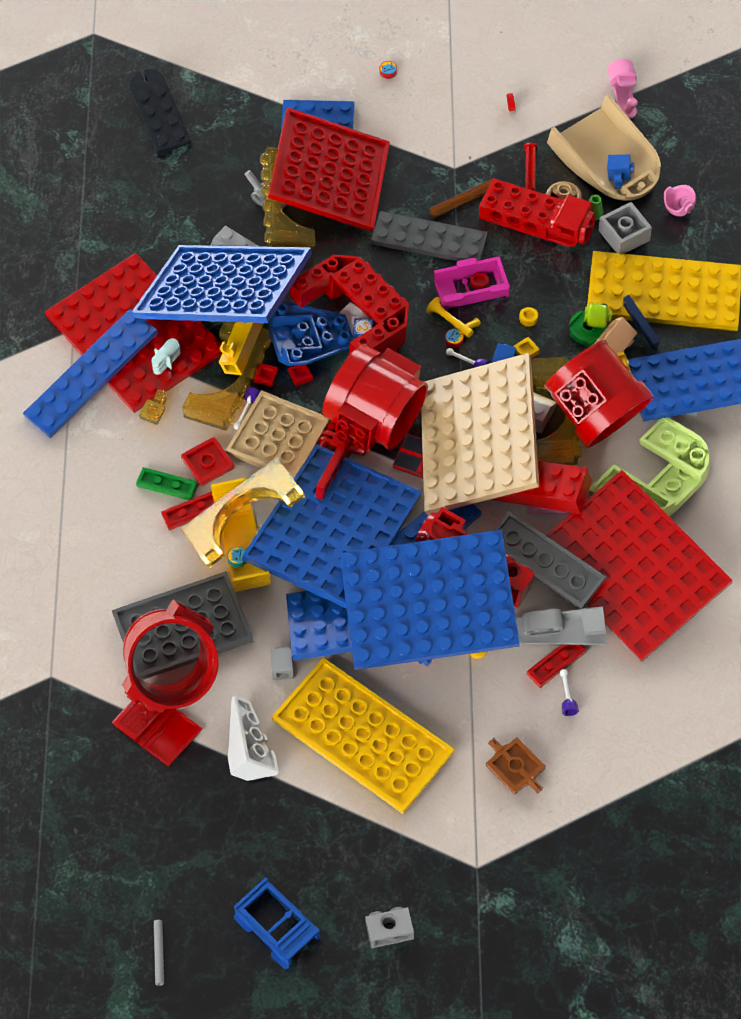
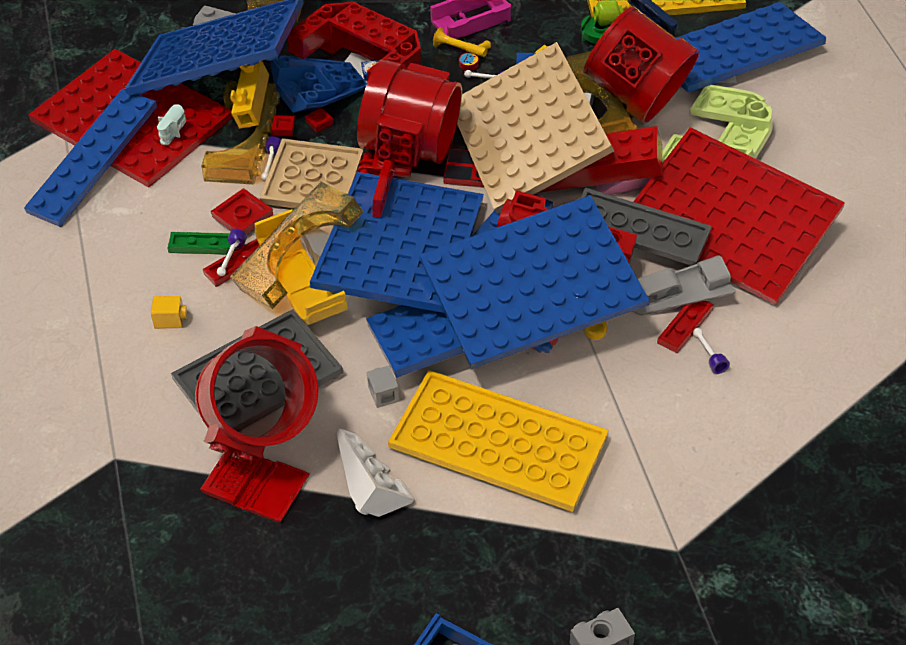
camera: 15 degrees left, 10 degrees down
clear yellow plate [139,389,167,425] -> none
tile [227,547,246,568] -> none
red tile [470,272,489,290] -> none
dark orange plate [486,737,546,795] -> none
yellow tile [519,307,538,327] -> none
none -> yellow brick [151,296,187,329]
none -> hinge [217,229,247,276]

